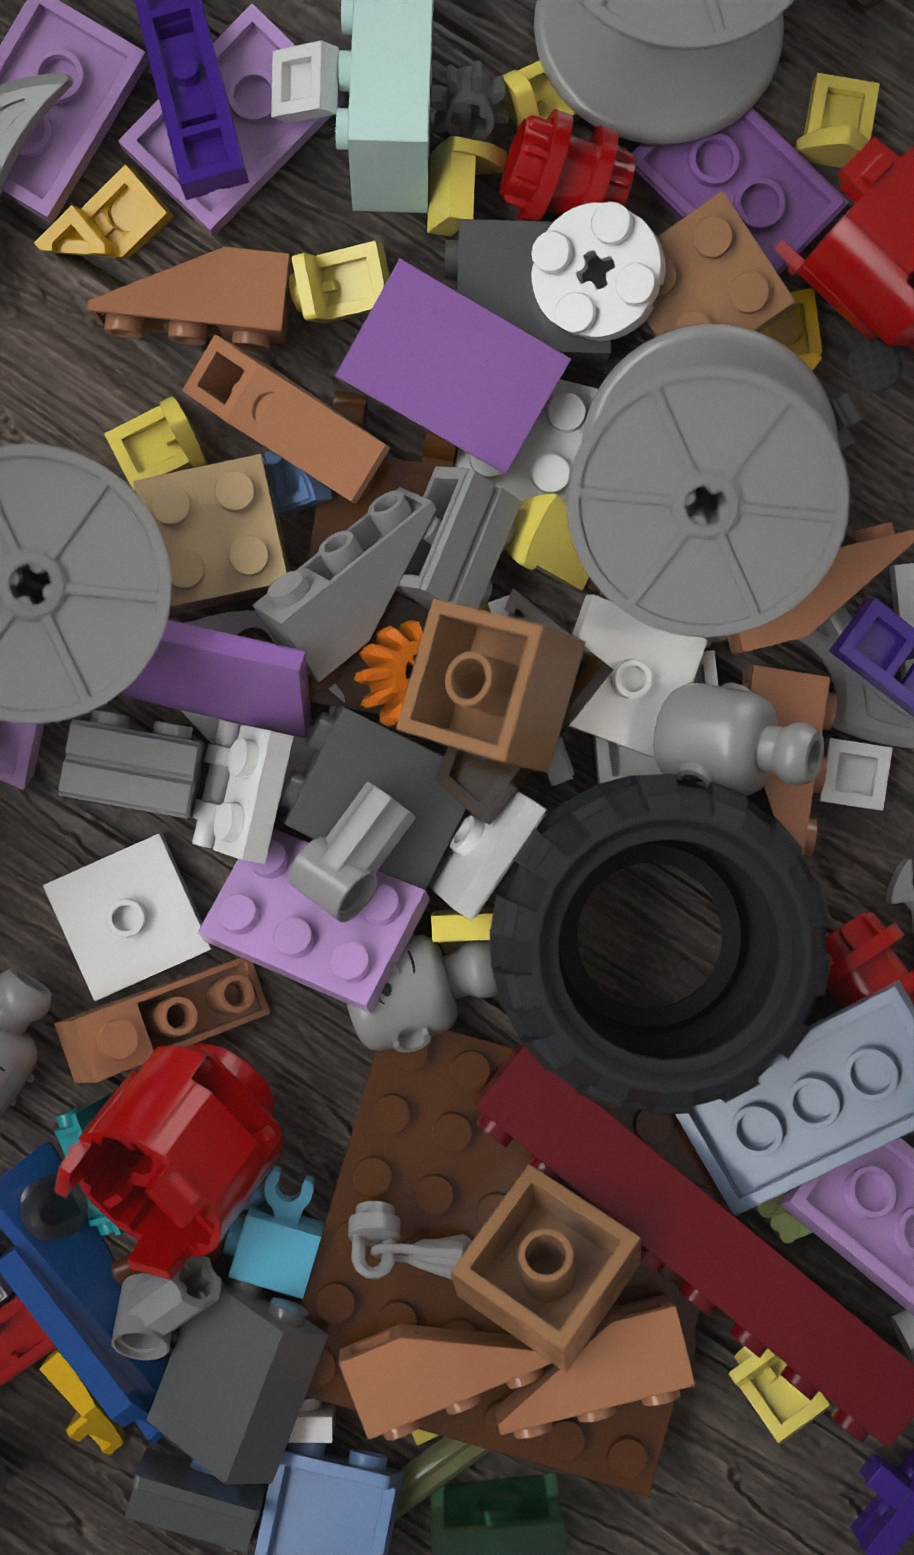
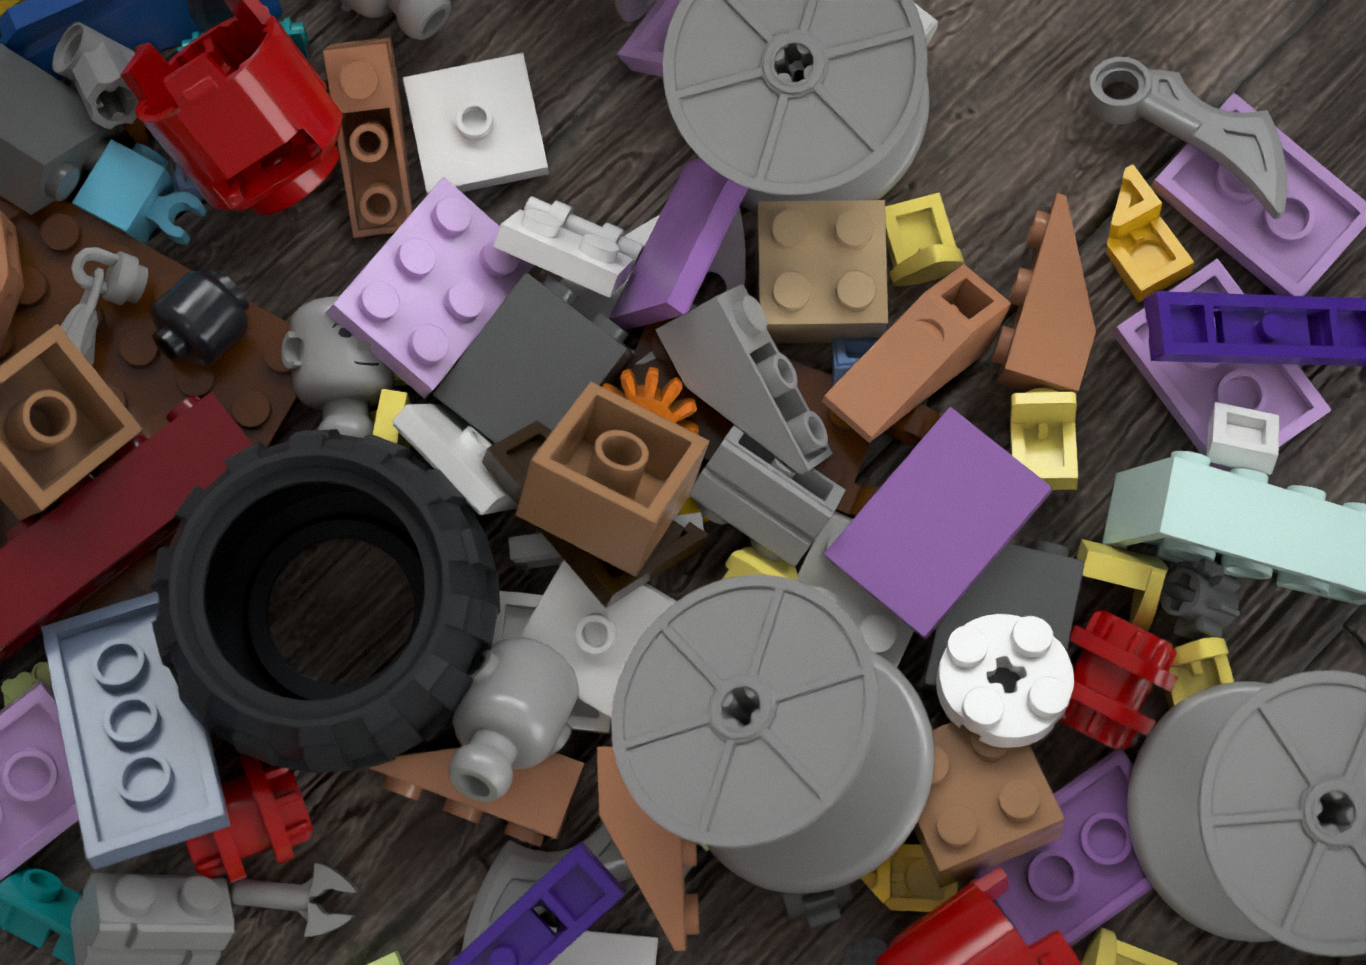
camera: 105 degrees right, 10 degrees down
light grey brick [58,710,206,818] -> none
light grey piece [288,781,416,923] -> none
white plate [815,738,893,811] -> none
none -> black head [151,271,249,366]

